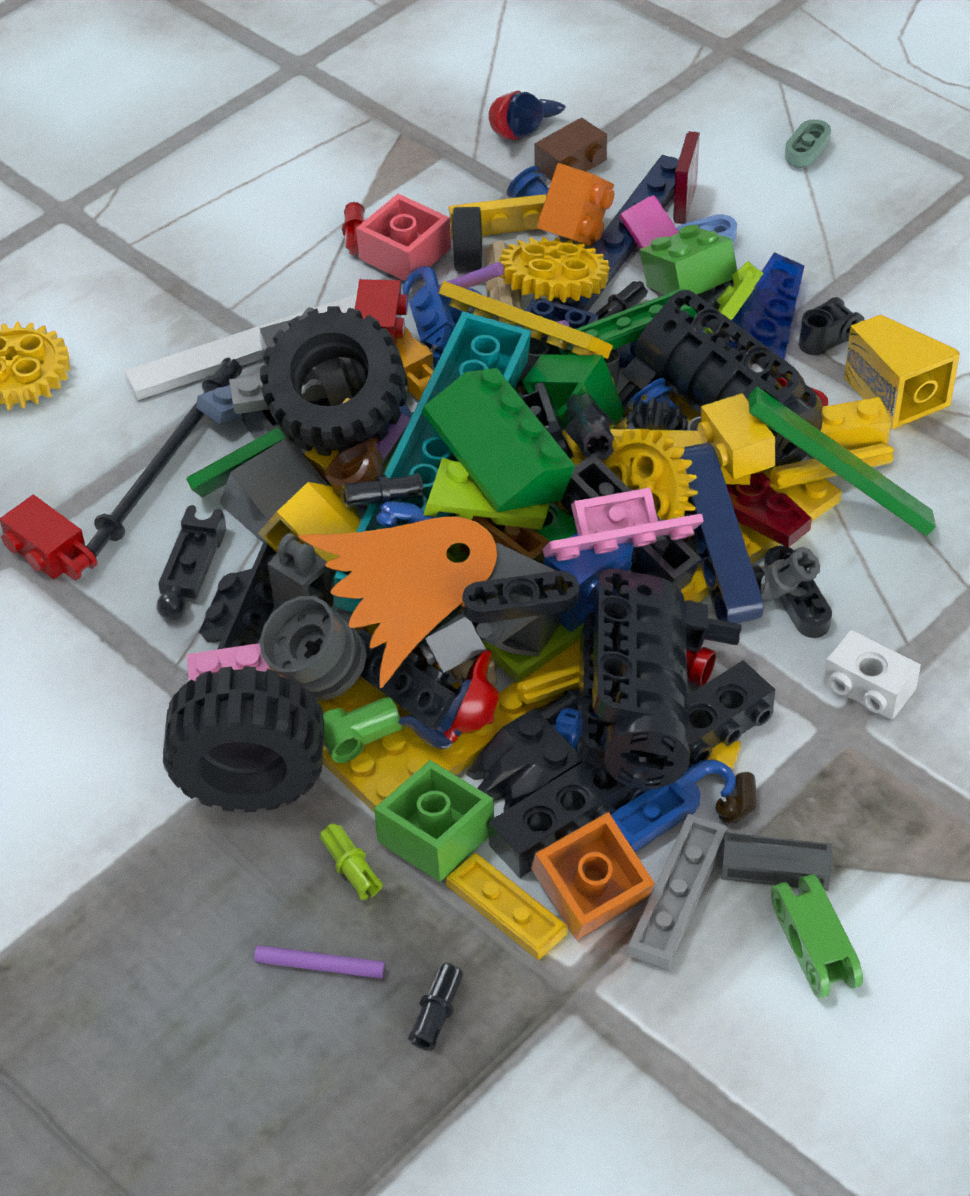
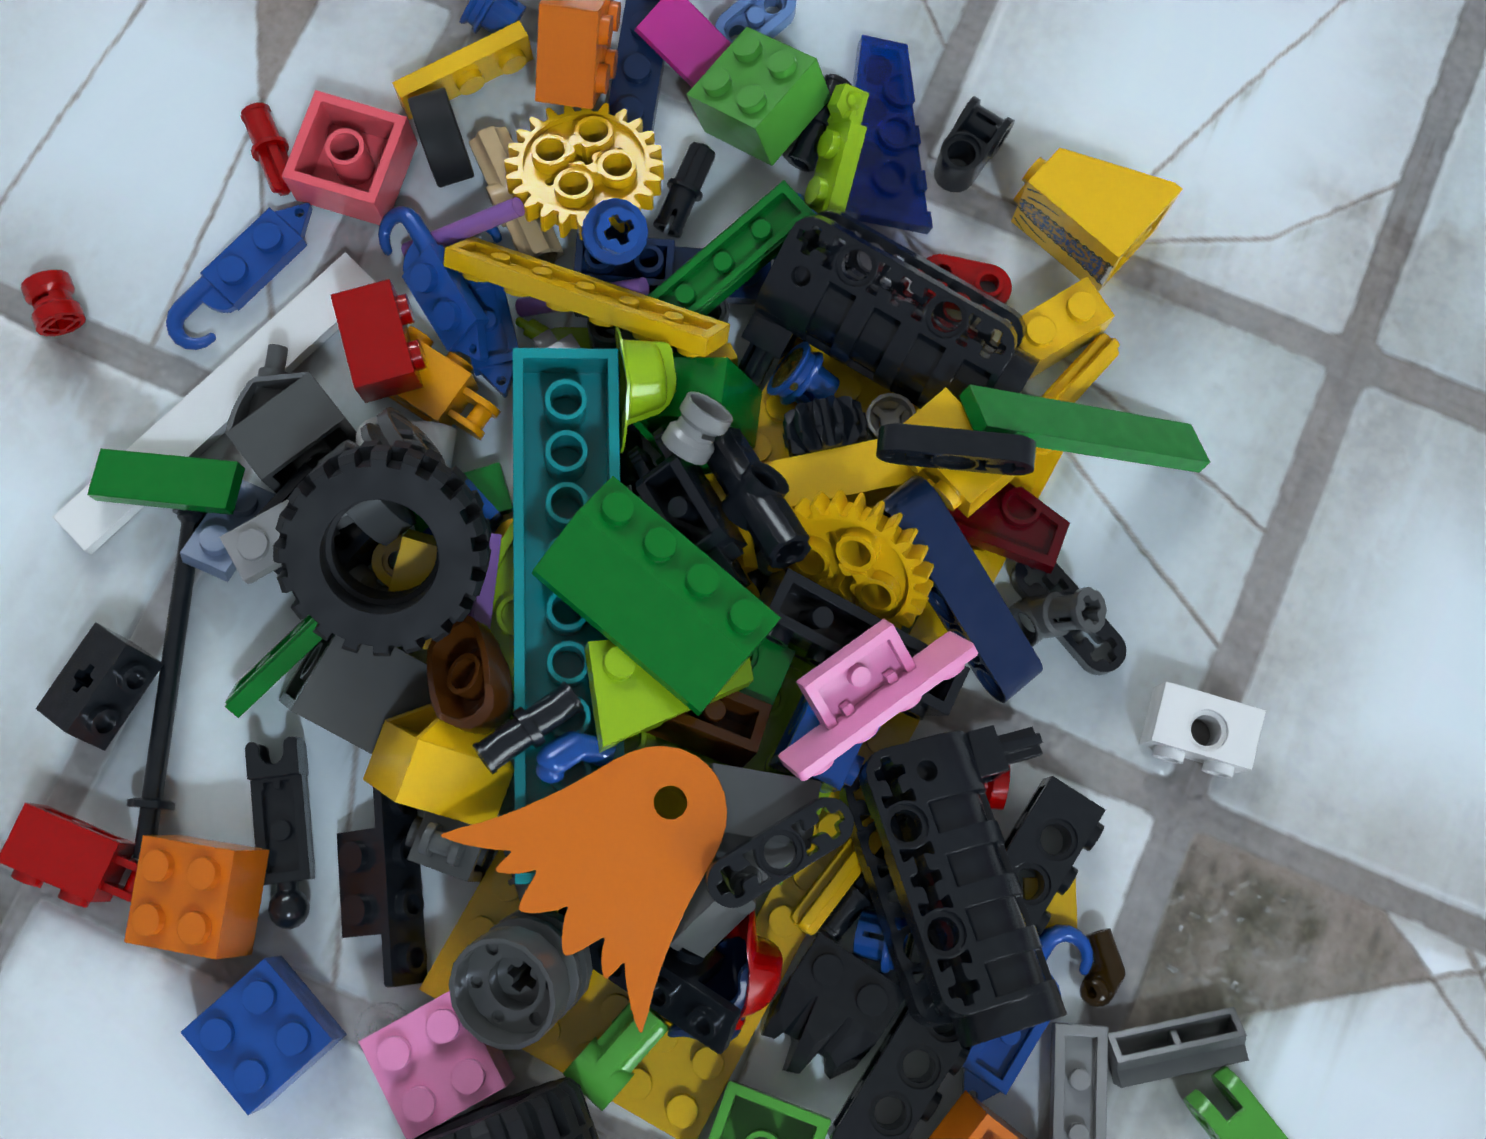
camera: 25 degrees left, 30 degrees up
none -> red wheel [21,269,86,336]
none -> black brick [35,622,164,751]
none -> green tile [87,448,245,515]
none -> orange brick [124,835,270,960]
none -> blue plate [166,203,313,350]
none -> blue brick [181,955,347,1116]
none -> blue piece [582,198,648,265]
none -> lime piece [615,327,676,453]
none -> light grey wheel [661,391,733,465]
none -> black beam [876,423,1036,475]

